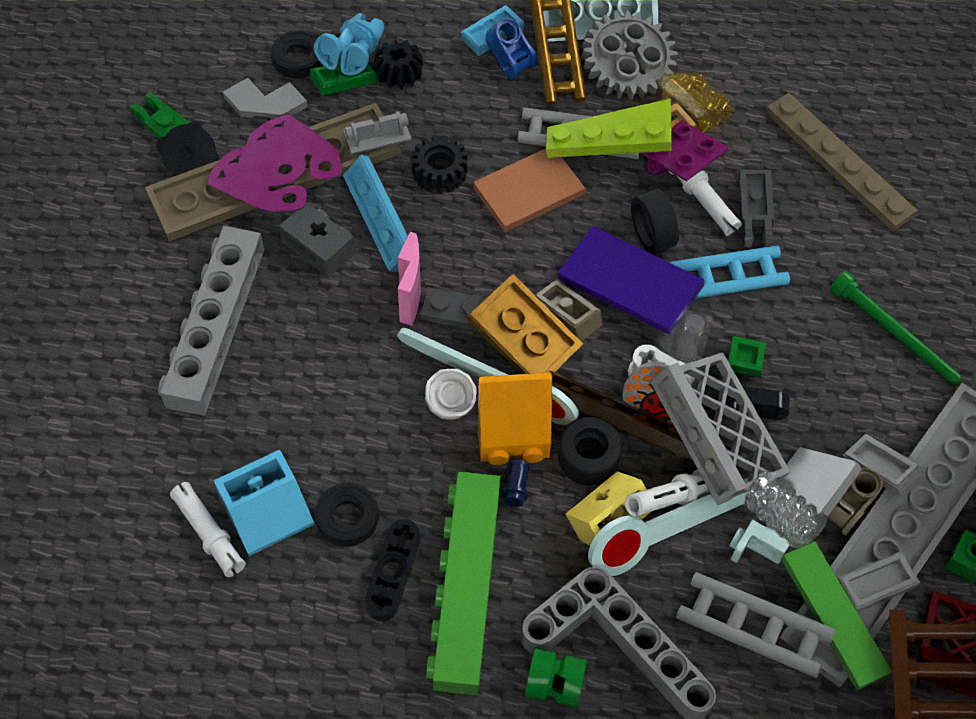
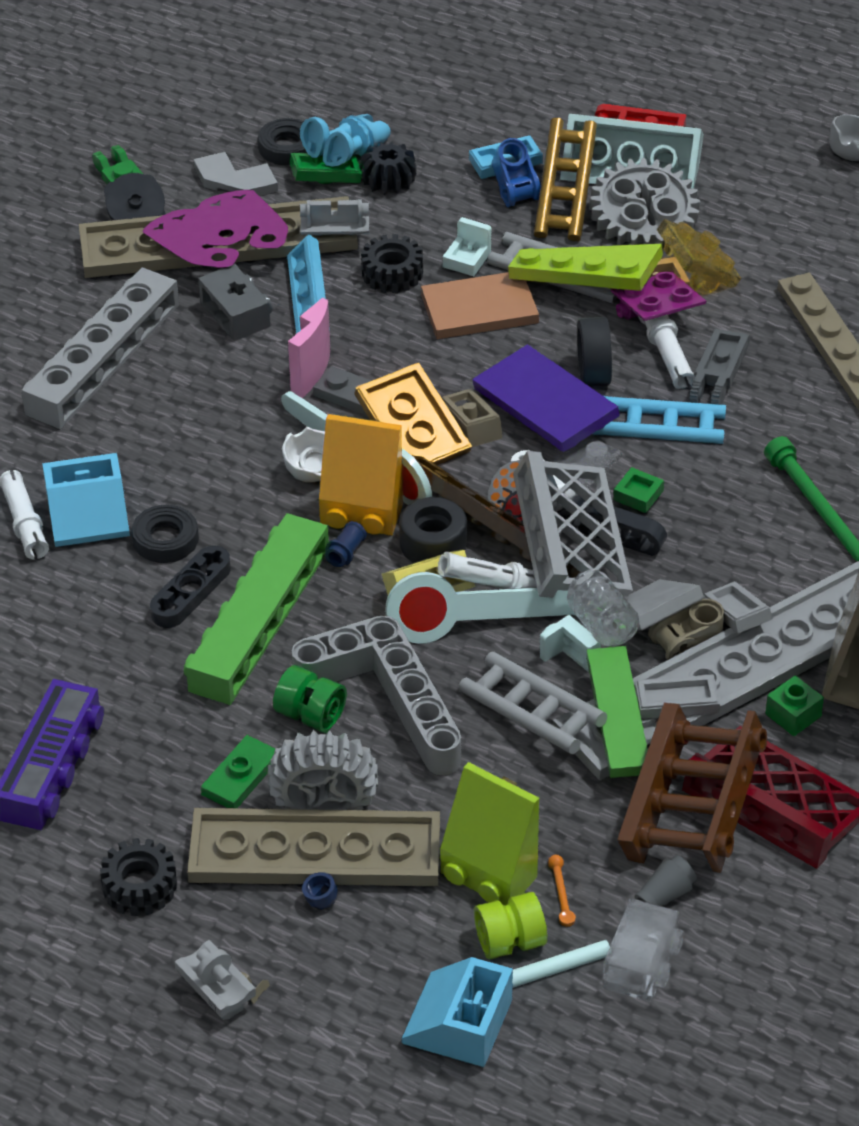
camera: 20 degrees right, 15 degrees down
none -> light aqua bracket [443,217,491,277]

